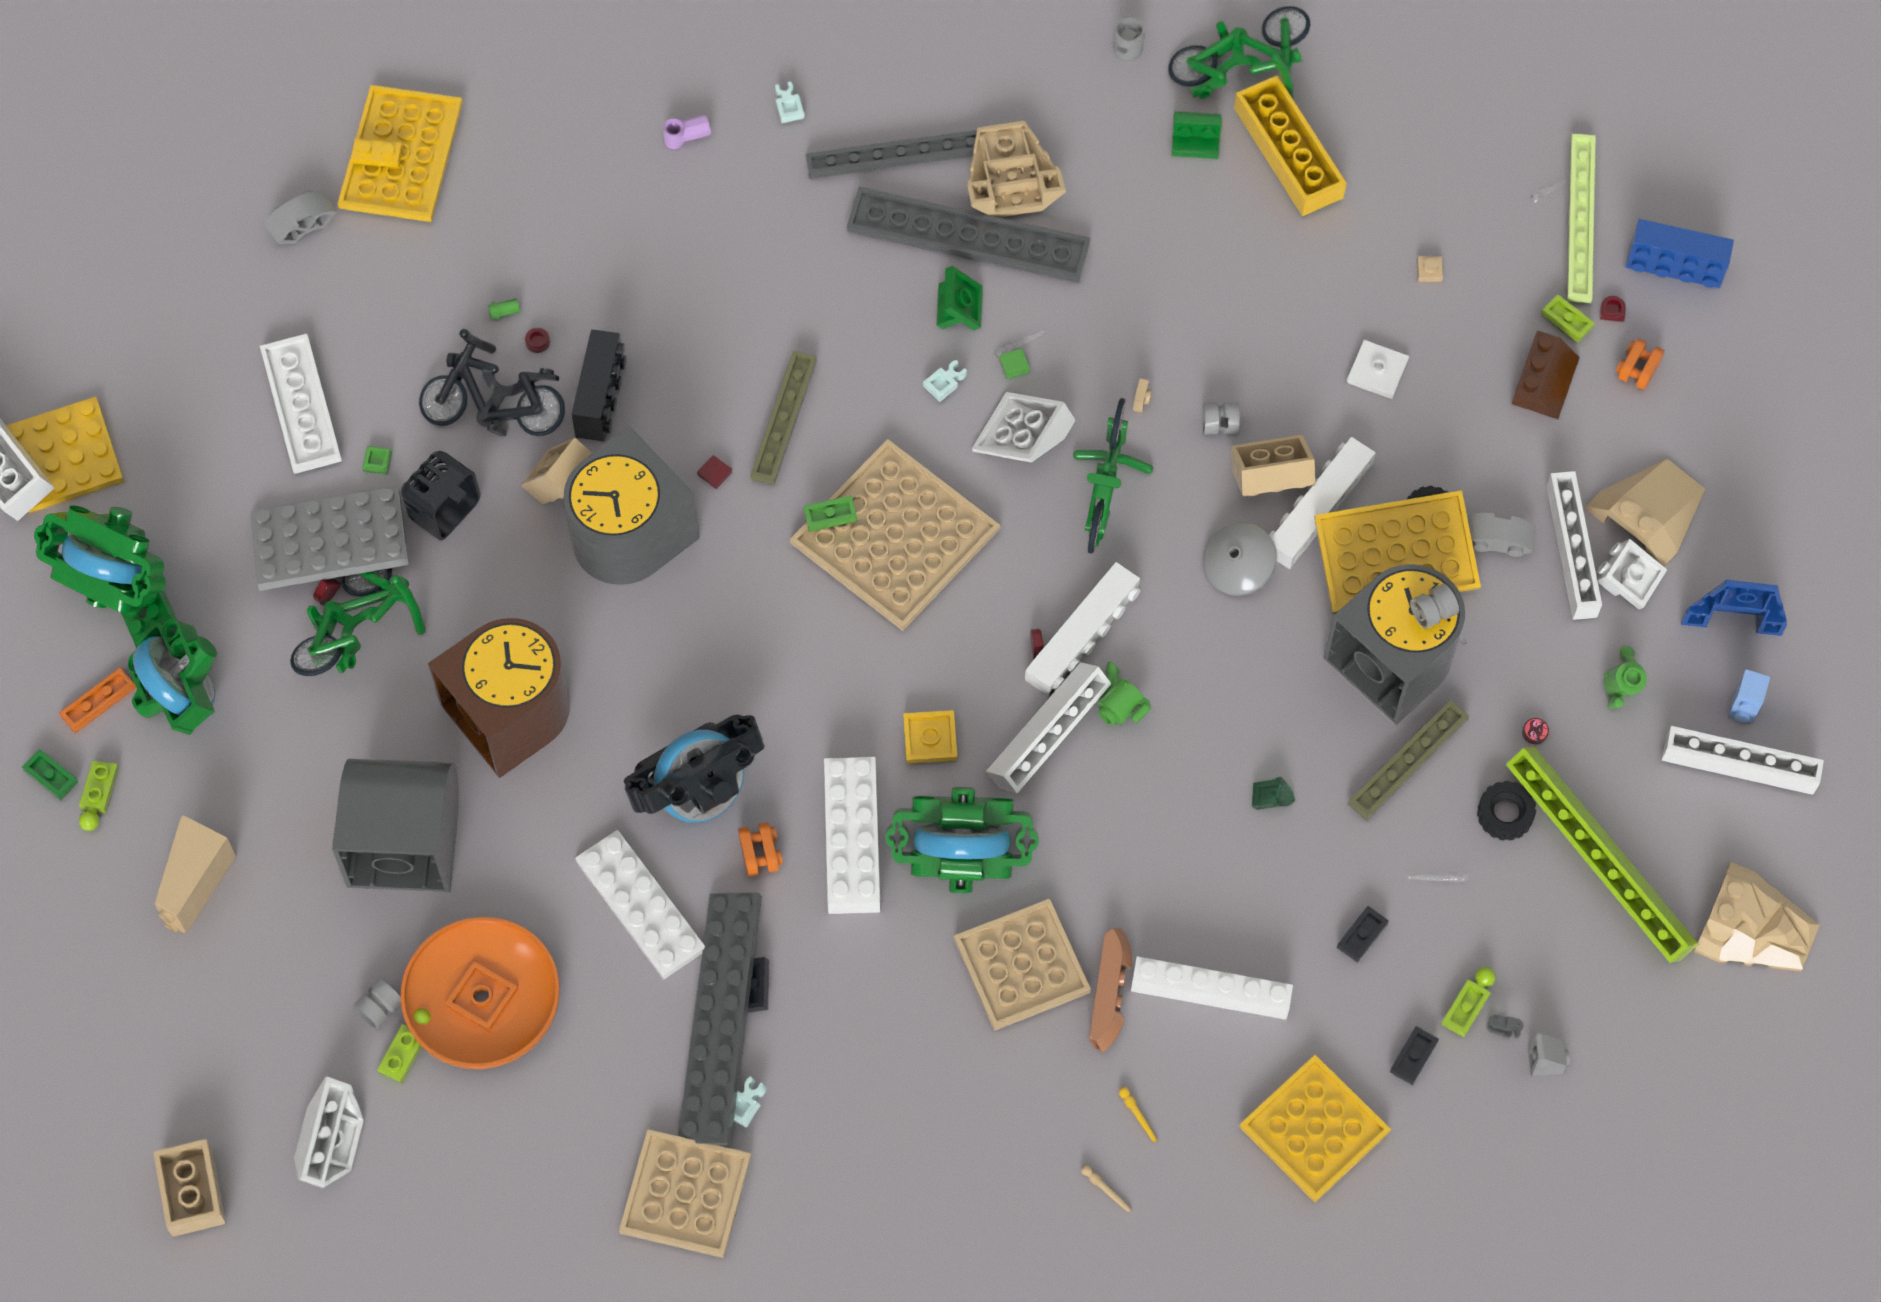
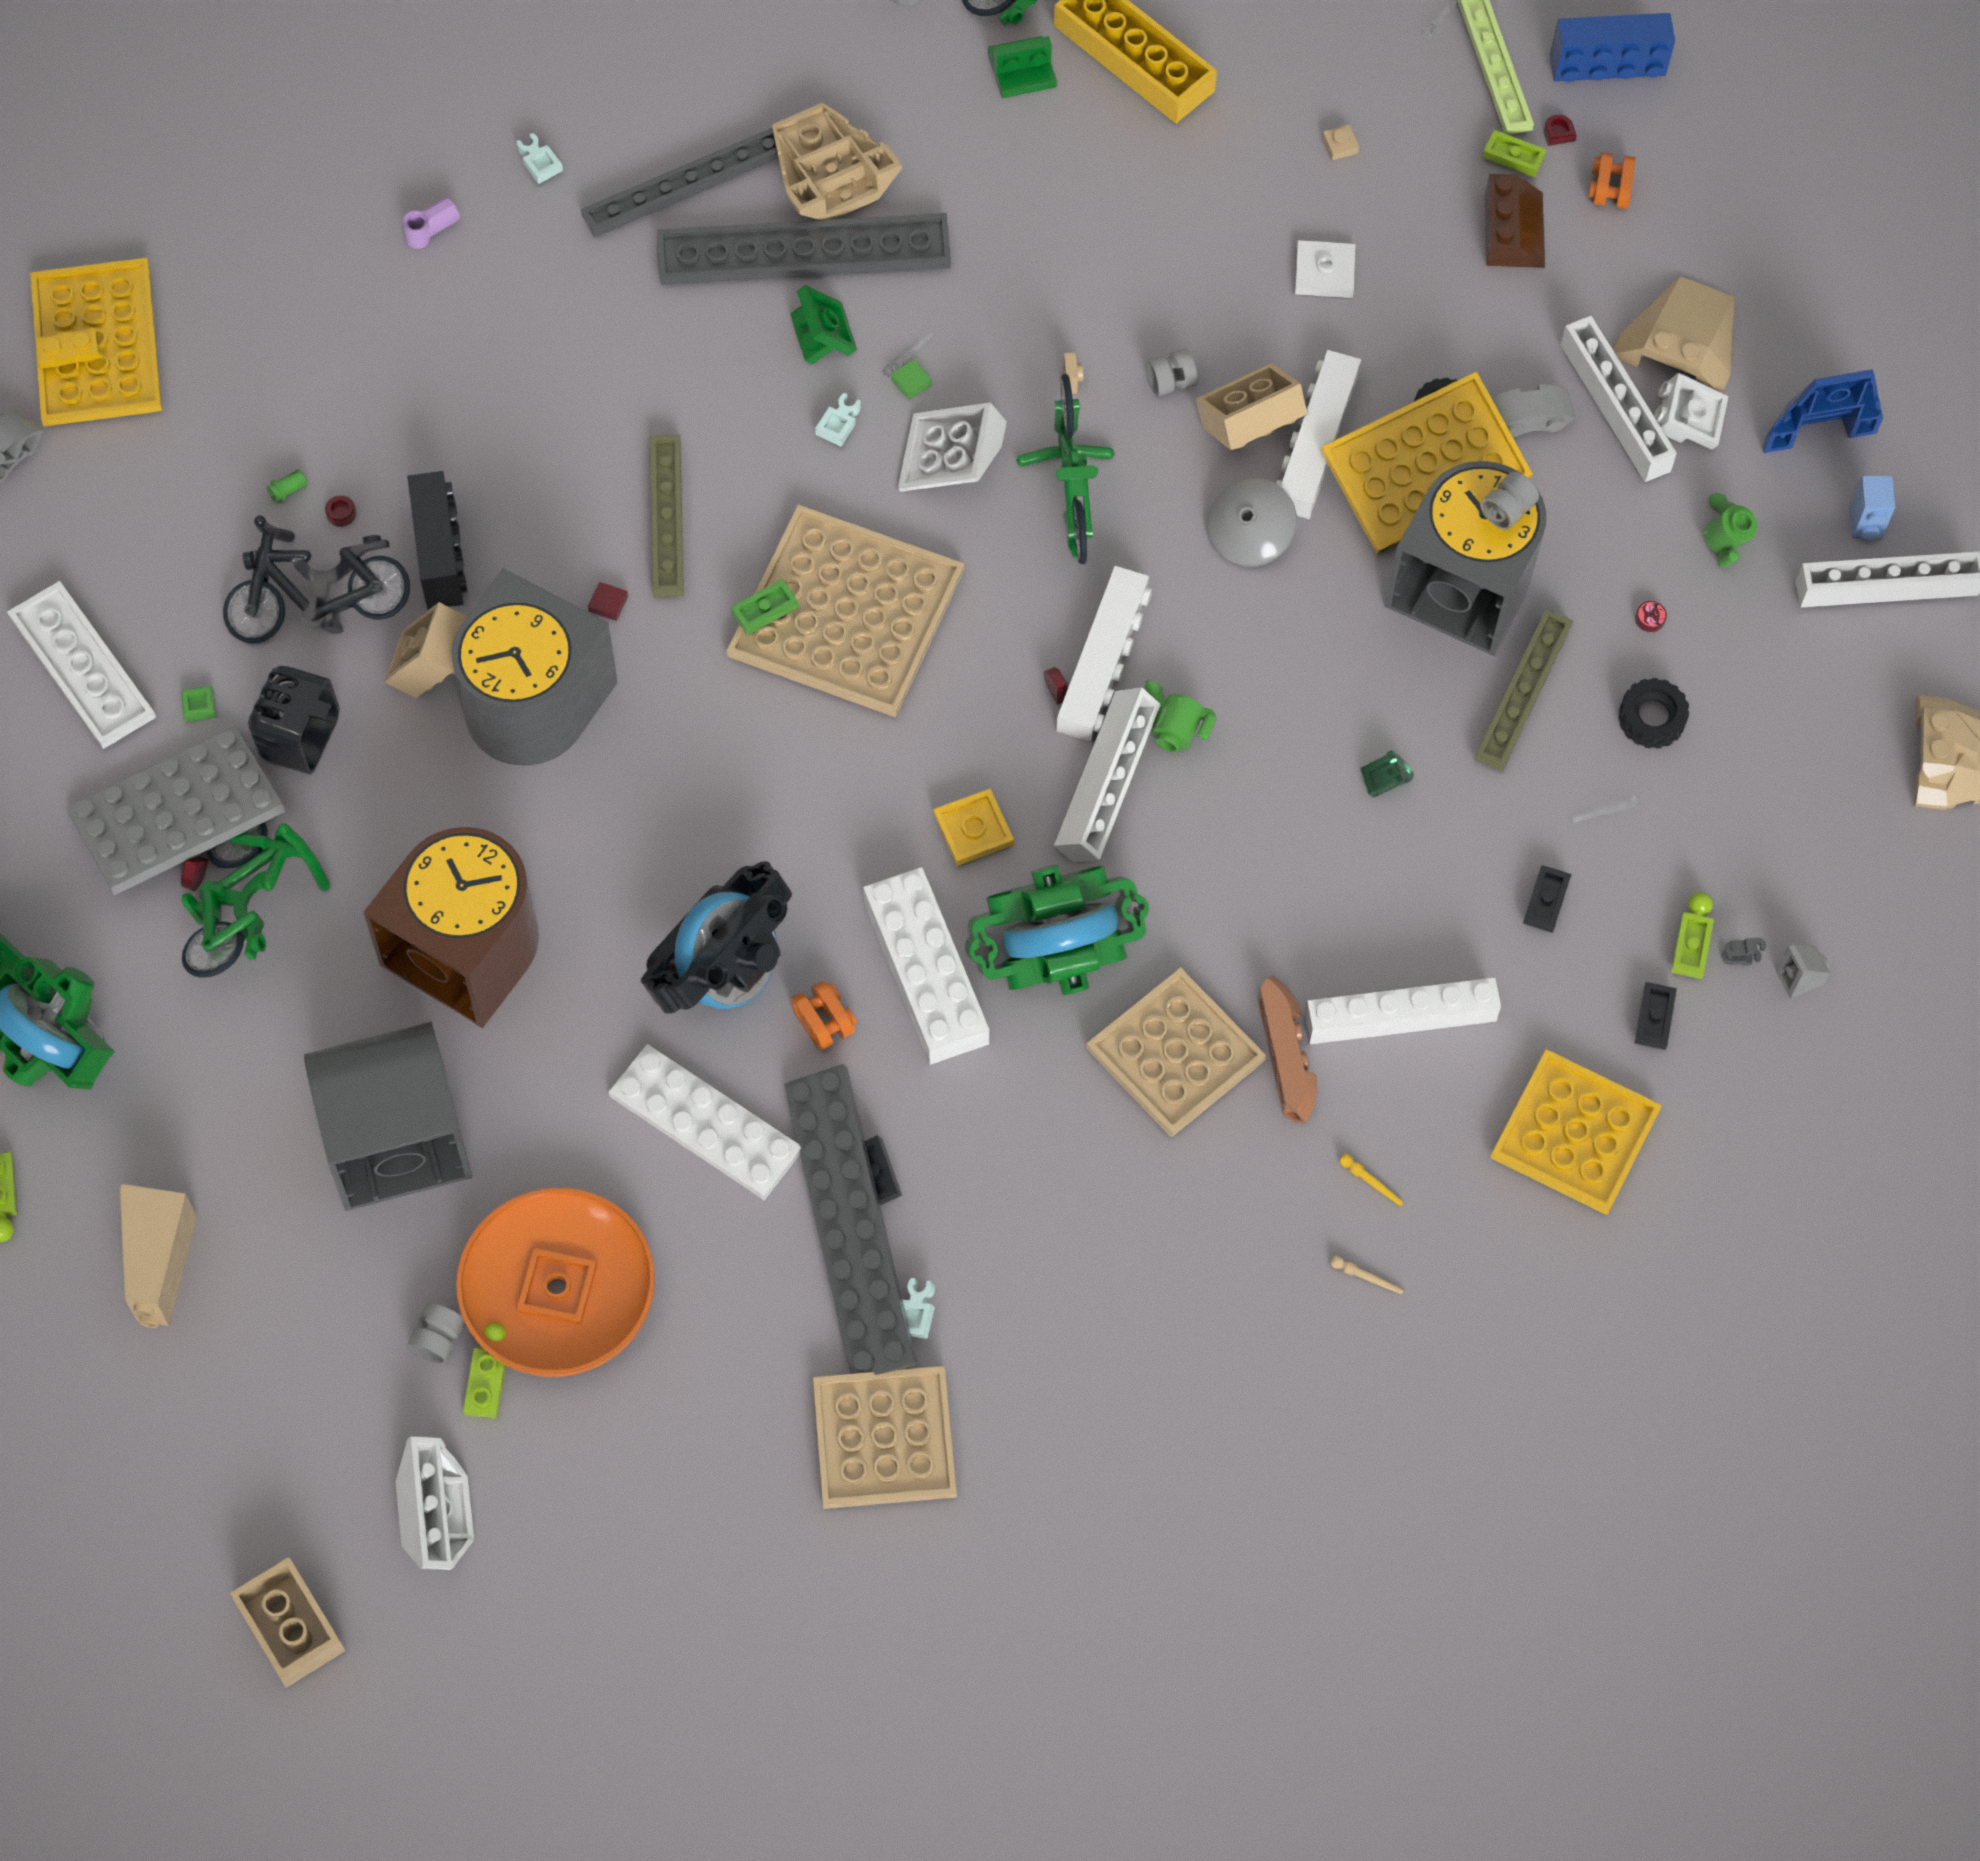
camera: 20 degrees left, 0 degrees up
lime brick [1506,747,1699,963] -> none

